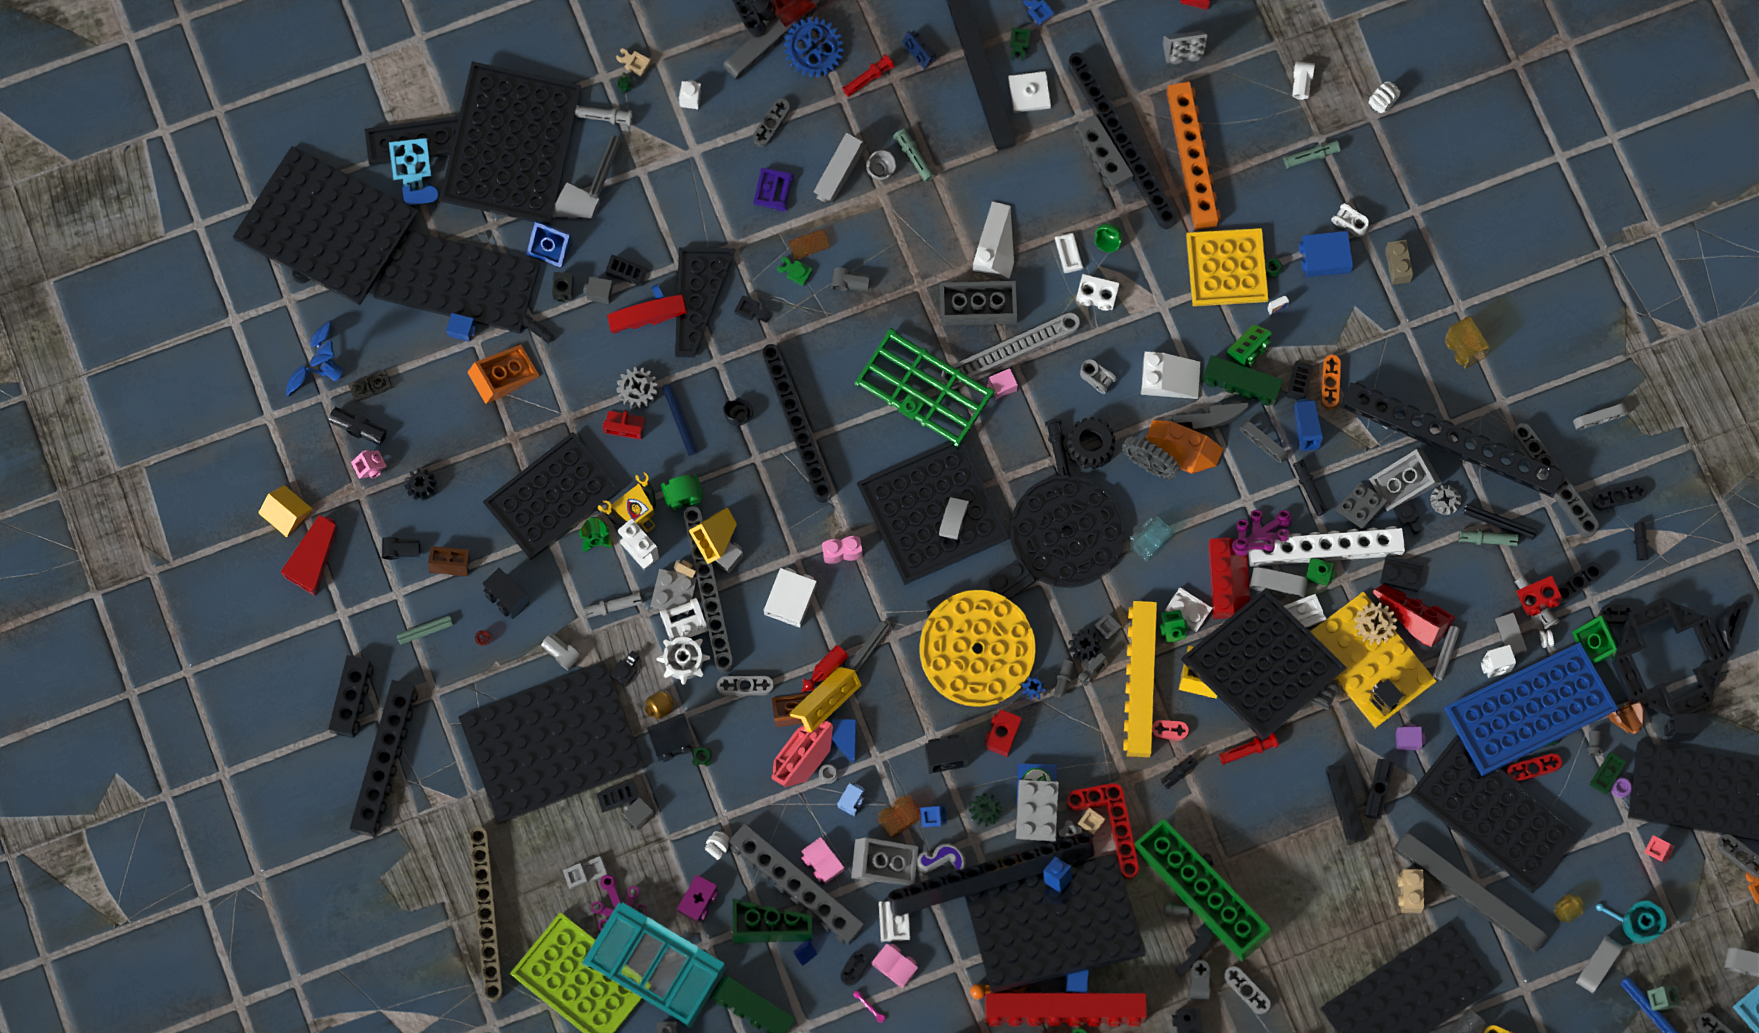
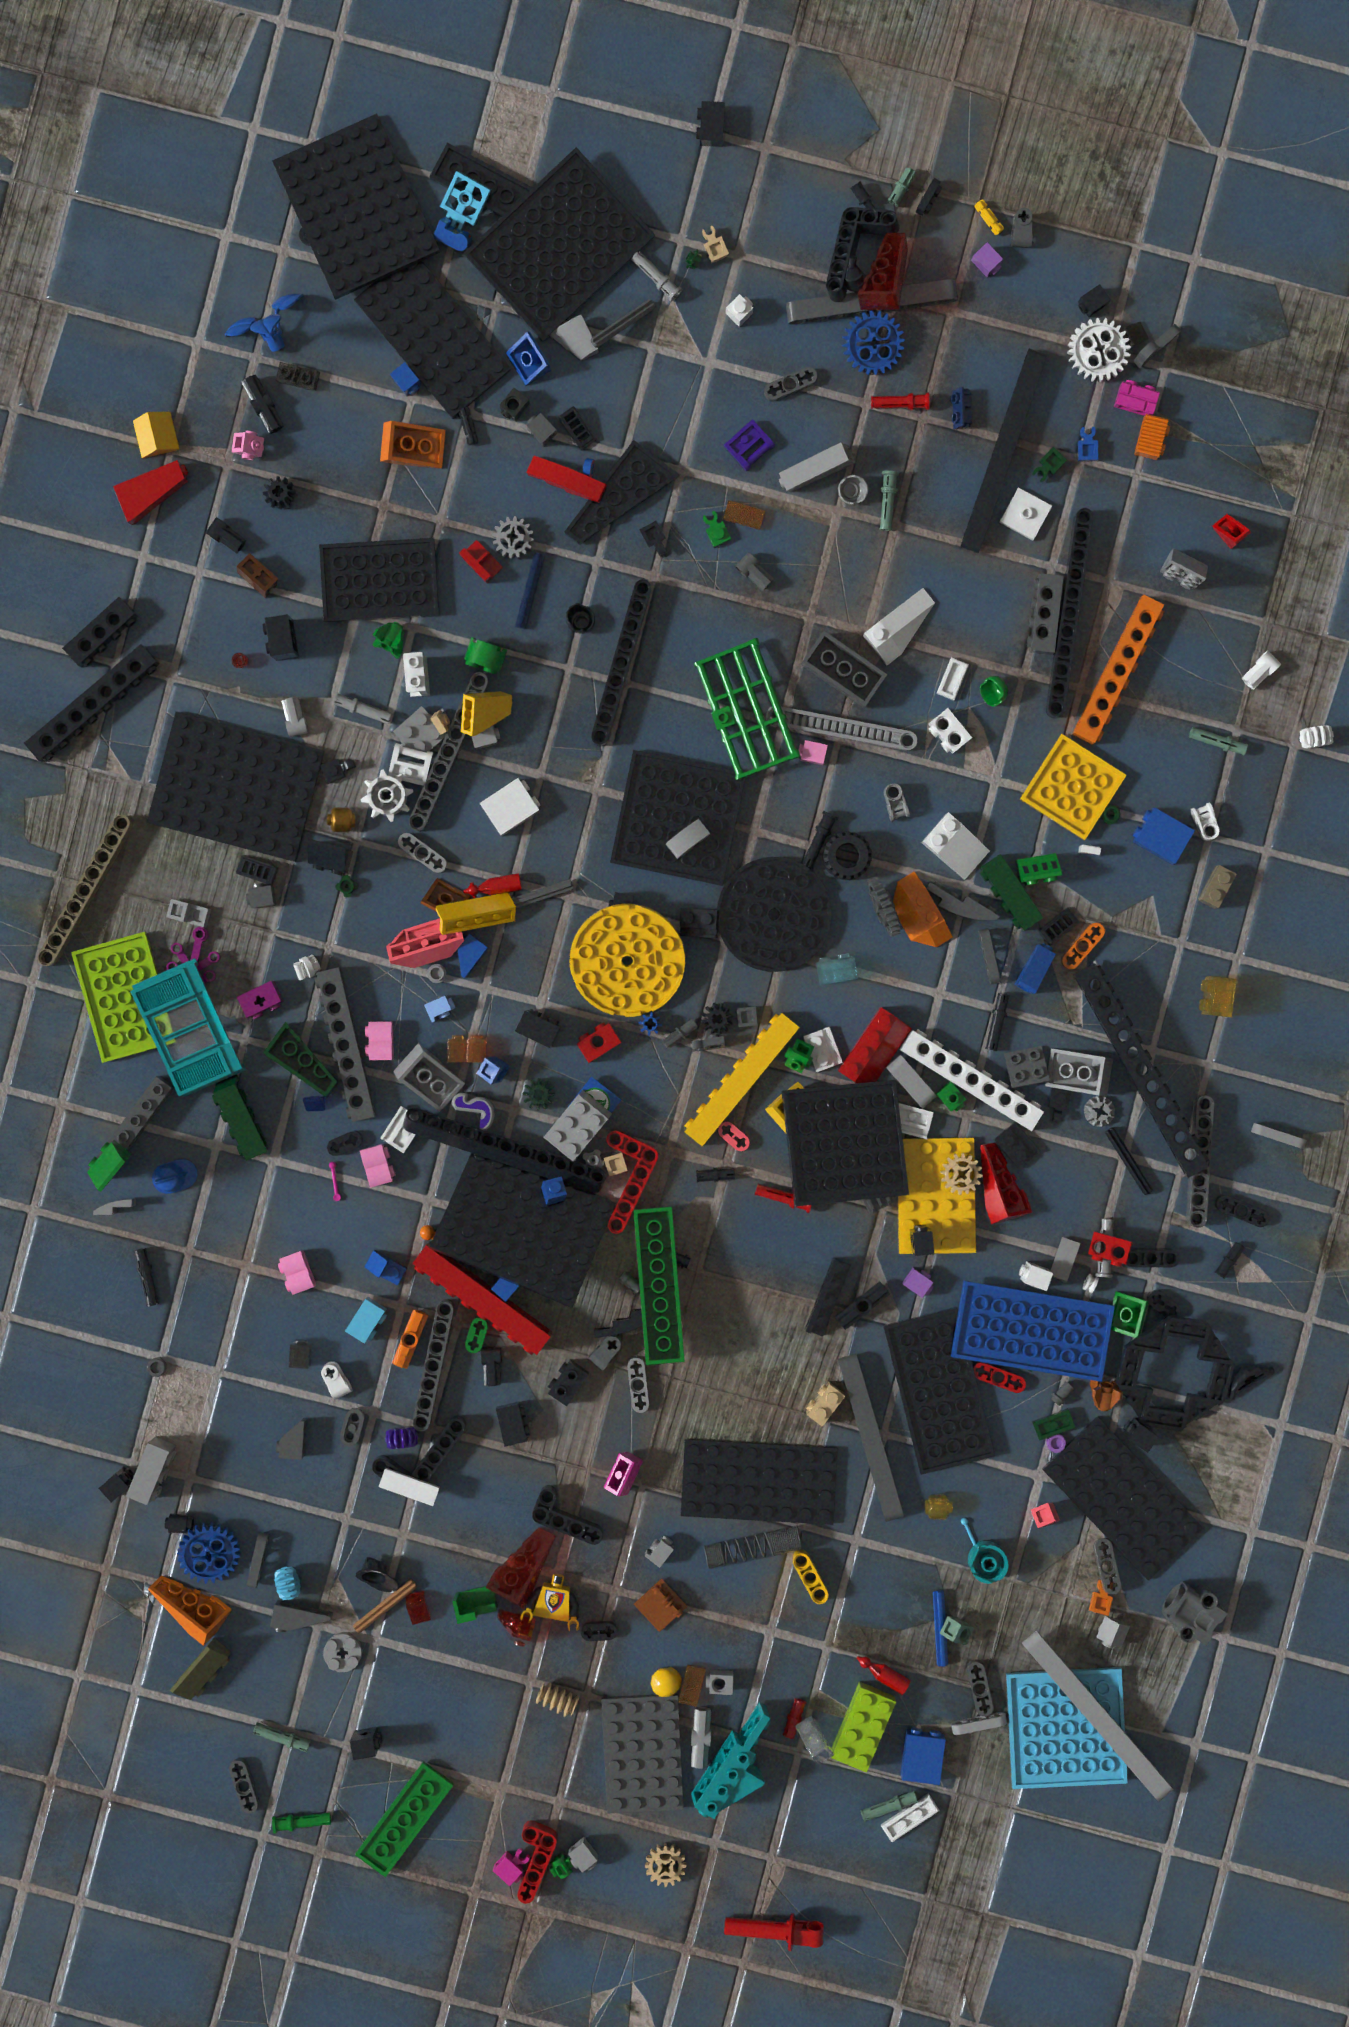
camera: 35 degrees right, 15 degrees up
sand green axle [397,615,453,644] -> none
torso [598,471,656,532] -> none
bright pink brick [822,536,862,564] -> none
magenta plant [1232,510,1292,556] -> none
light grey axle [1433,626,1460,681] -> none
sand green pin [1459,529,1518,546] -> none
light grey beam [1576,936,1623,993] -> none

